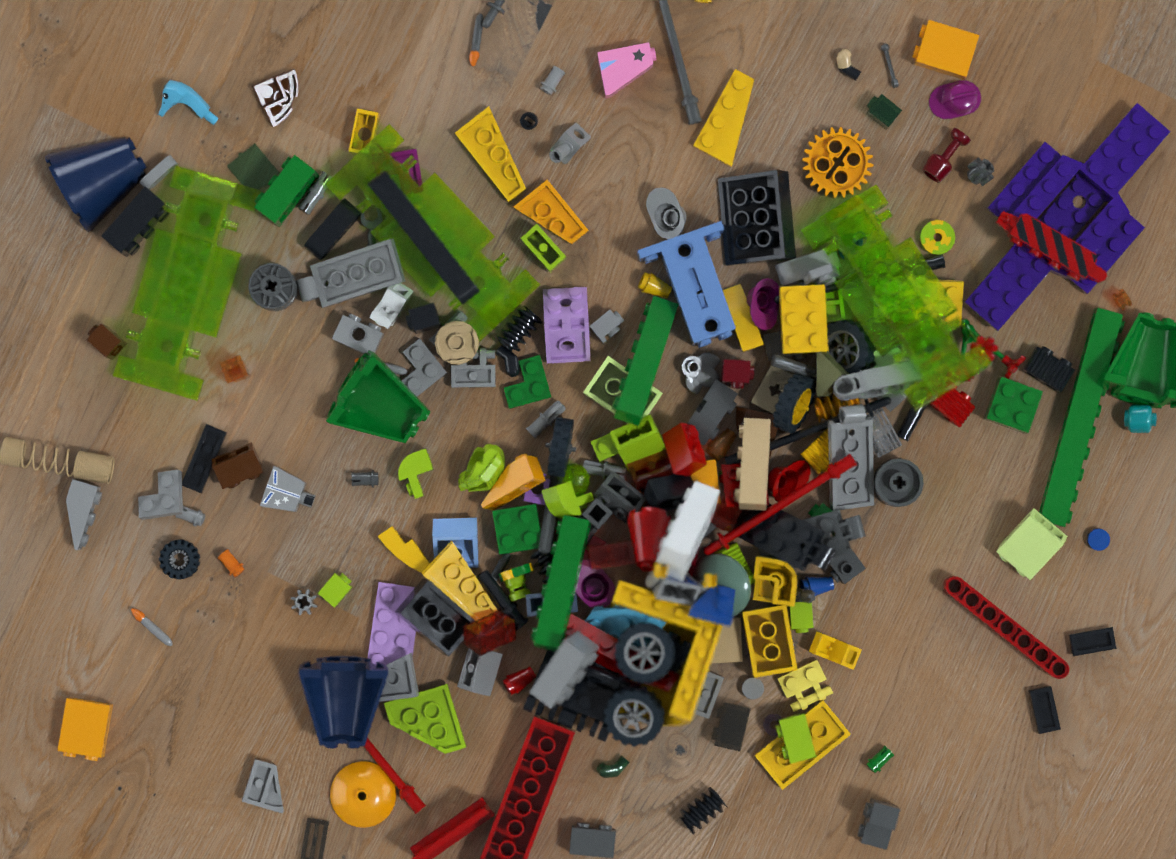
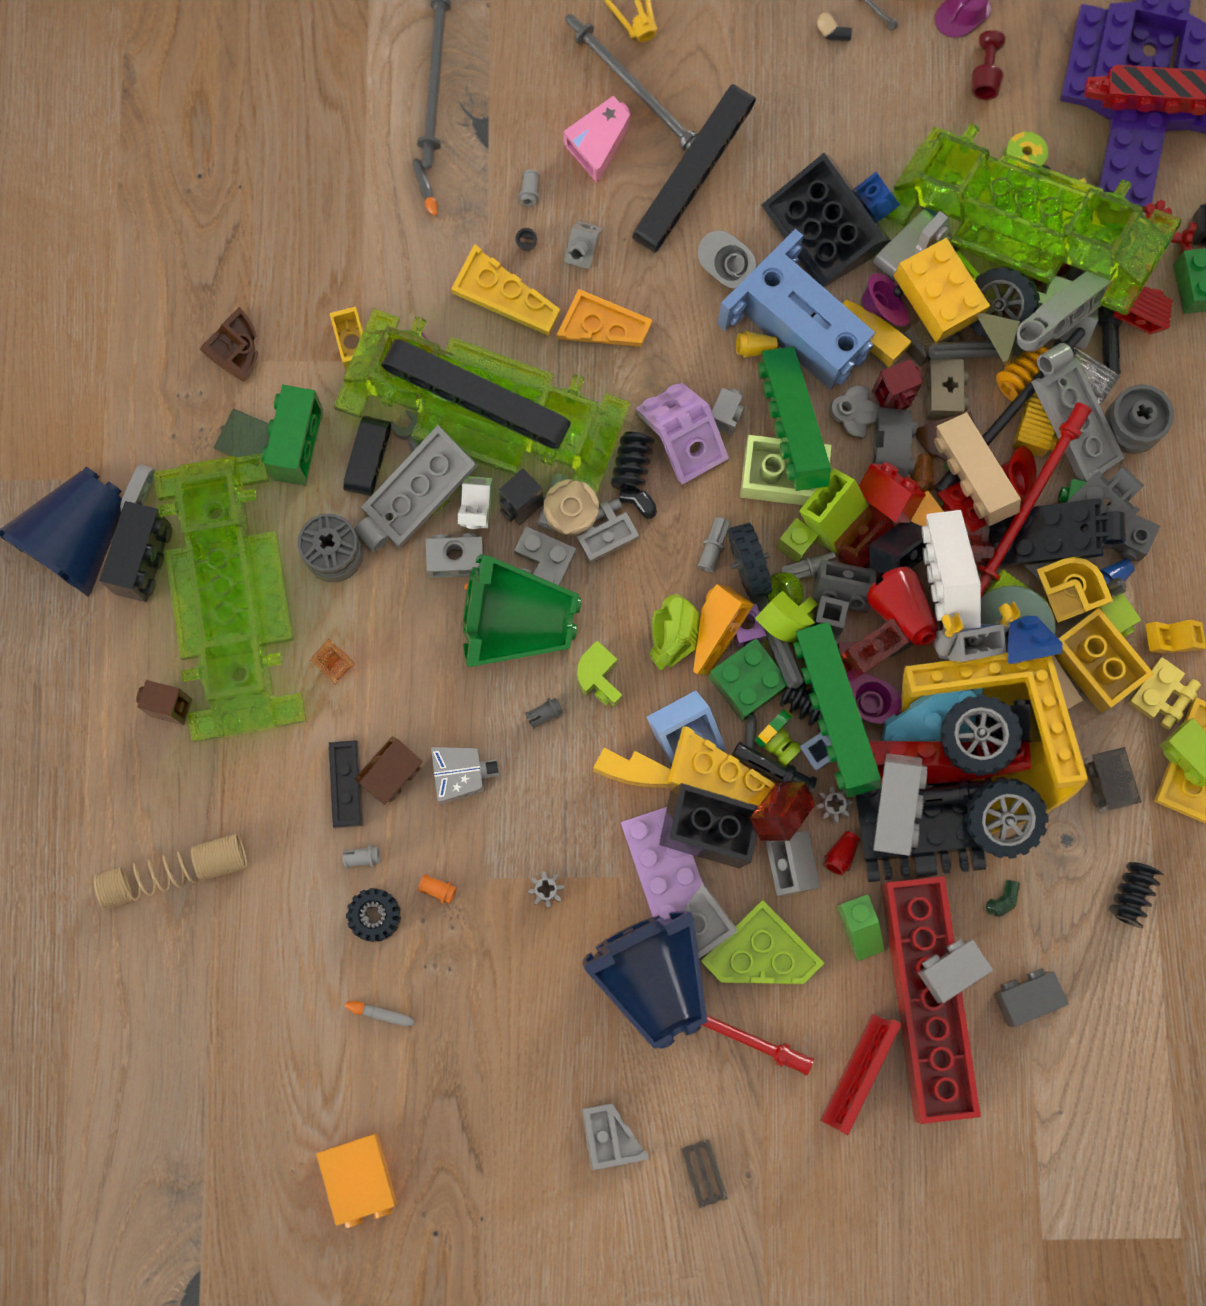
camera: 30 degrees left, 10 degrees down
light grey slope [66,479,103,550] -> none
light grey plate [138,470,183,520] -> none
medium azure animal [158,80,219,125] -> none
light grey pin [298,171,334,215] -> none
lime brick [318,573,353,608] -> none
light orange dish [330,761,396,828] -> none
green plate [504,355,552,409] -> none
lime brick [520,224,566,273] -> none
yellow wing [693,69,754,167] -> none
light grey tile [742,677,764,700] -> none
plate [763,713,783,736] -> none
black wheel [773,373,816,434] -> none
light orange gear [802,127,874,199] -> none
clear green brick [866,94,902,130] -> none
dark grey gear [967,157,994,186] -> none
none -> black beam [632,84,756,253]
none -> light grey gear [815,786,852,823]
none -> bright green slope [836,894,885,961]
none -> blue brick [854,172,900,222]
none -> light grey brick [918,938,993,1003]

